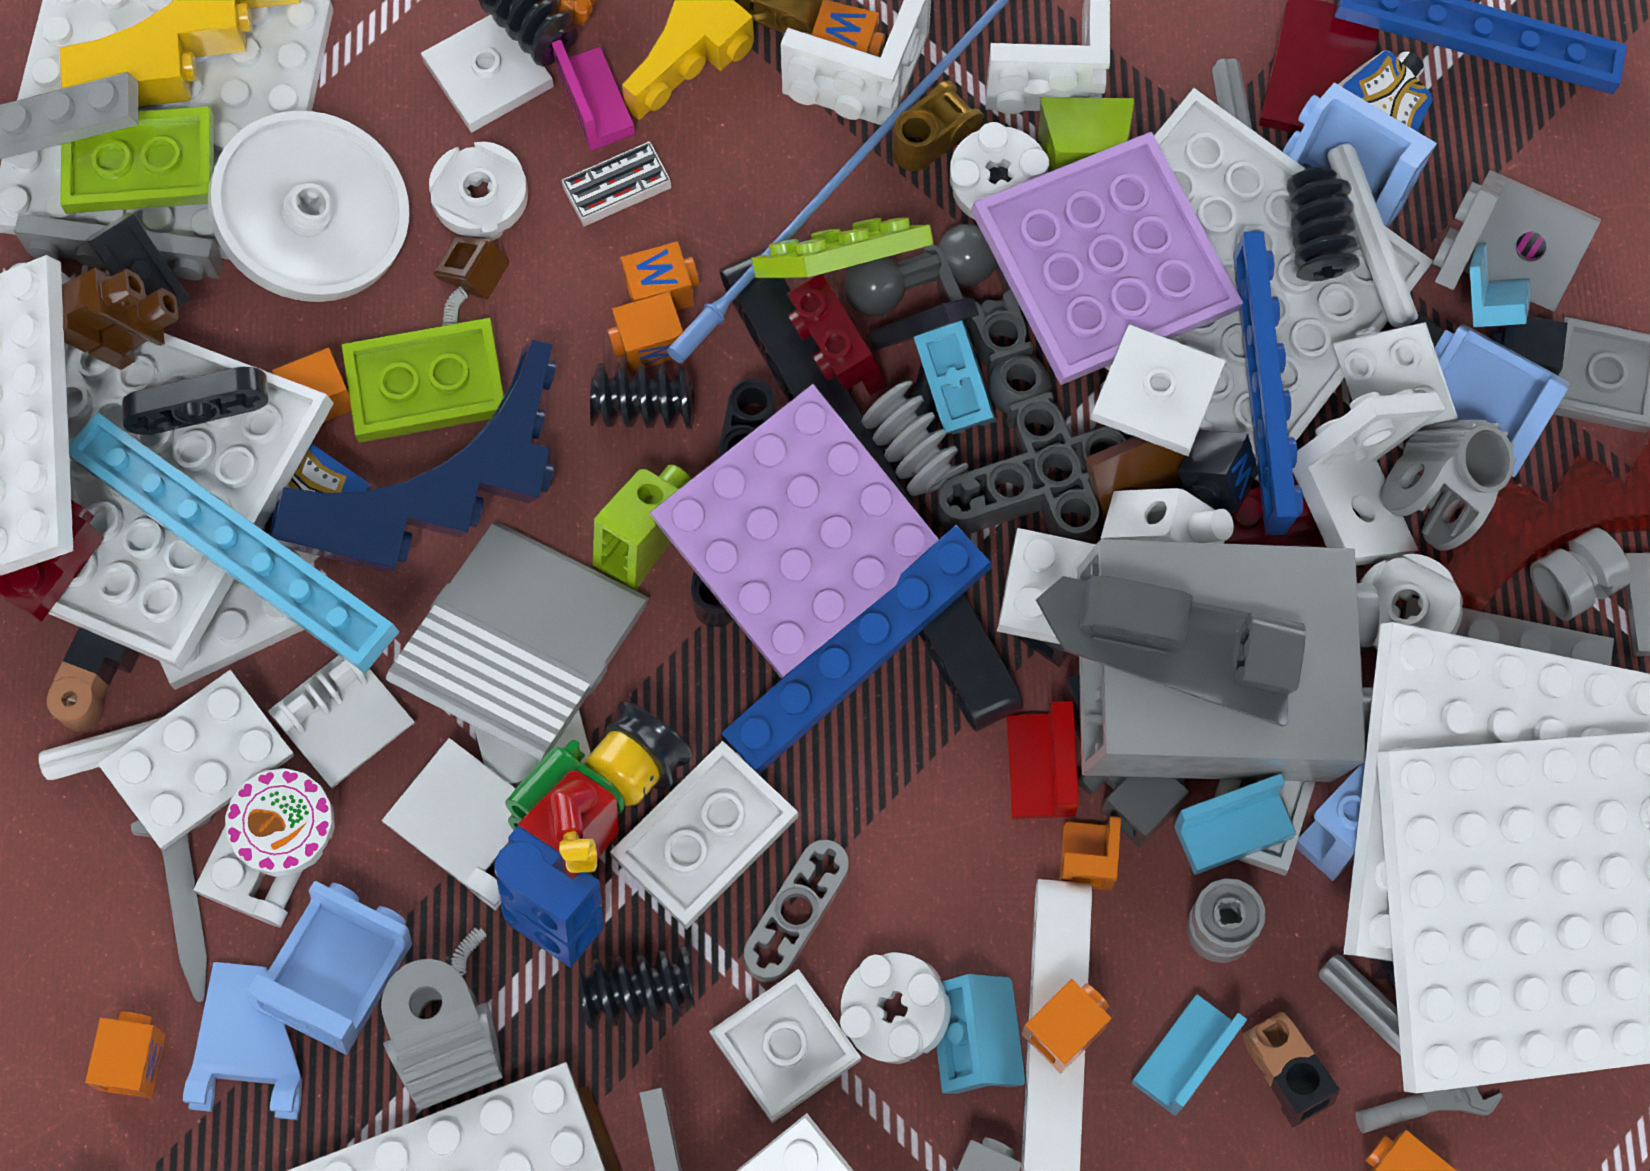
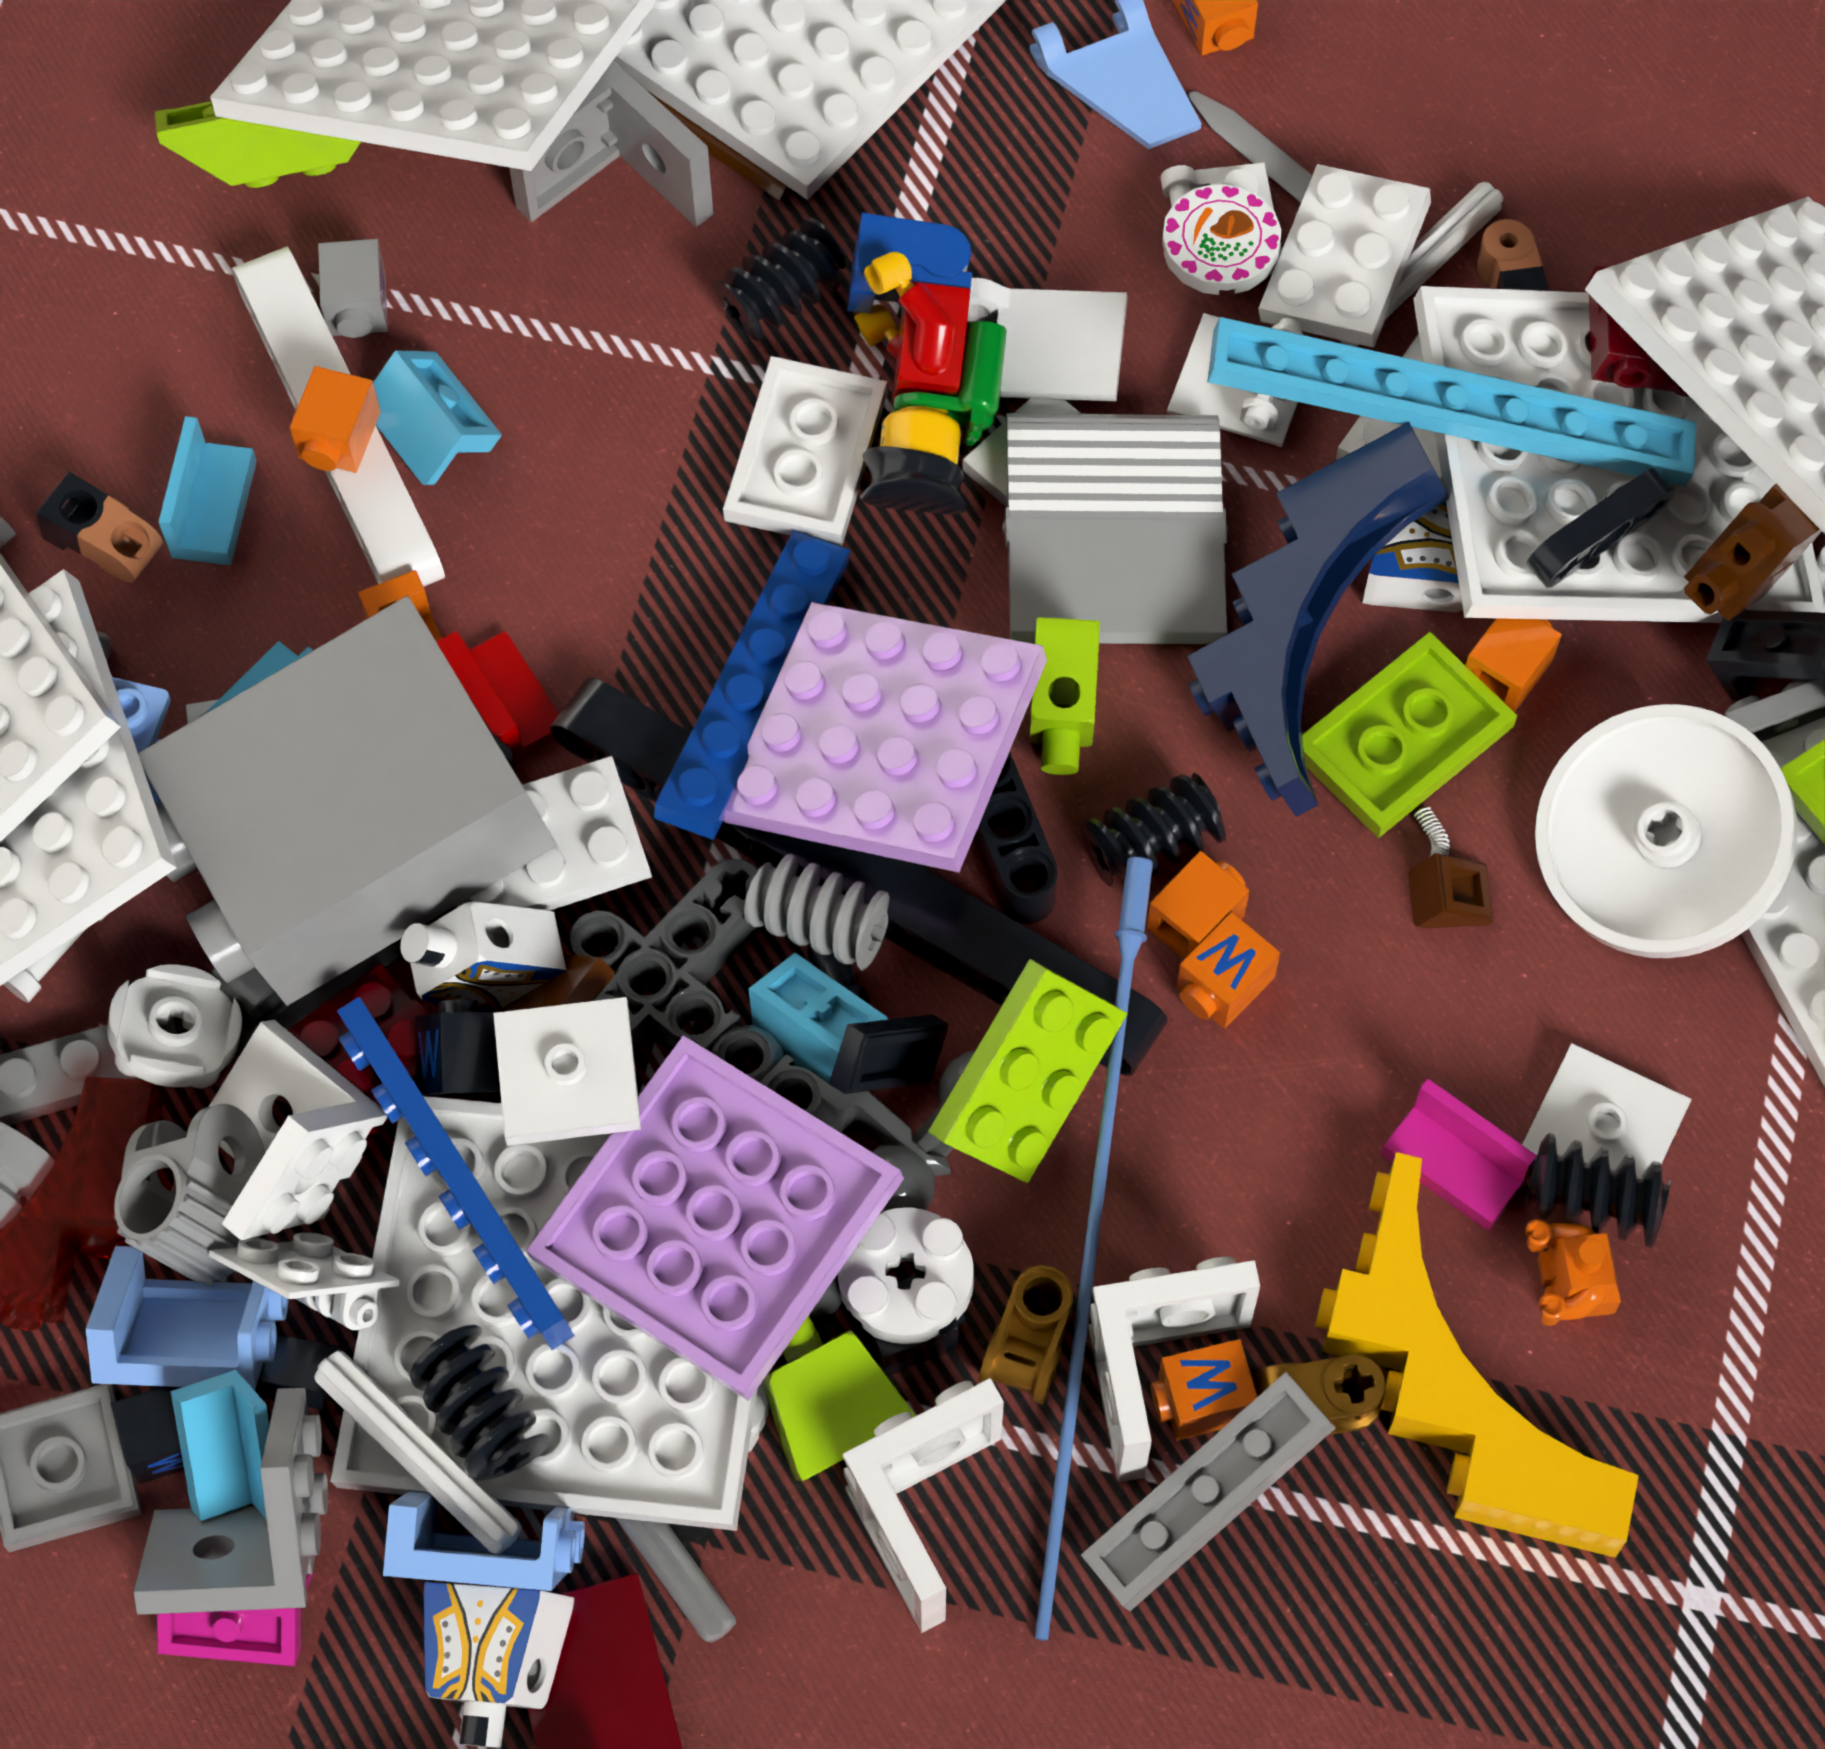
camera: 150 degrees right, 5 degrees down
light blue panel [245,881,412,1055] -> none
light grey piece [381,959,503,1110] -> none
white plate [429,142,528,241] -> none
white leg [451,928,486,975] -> none
tile [562,141,671,227] -> none
white plate [709,969,861,1124] -> none
light grey beam [744,840,849,982] -> none
dark red plate [787,274,887,396] -> none
white plate [840,952,951,1064] -> none
dark grey panel [1036,576,1306,727] -> none
light grey wheel [1186,878,1266,963] -> none

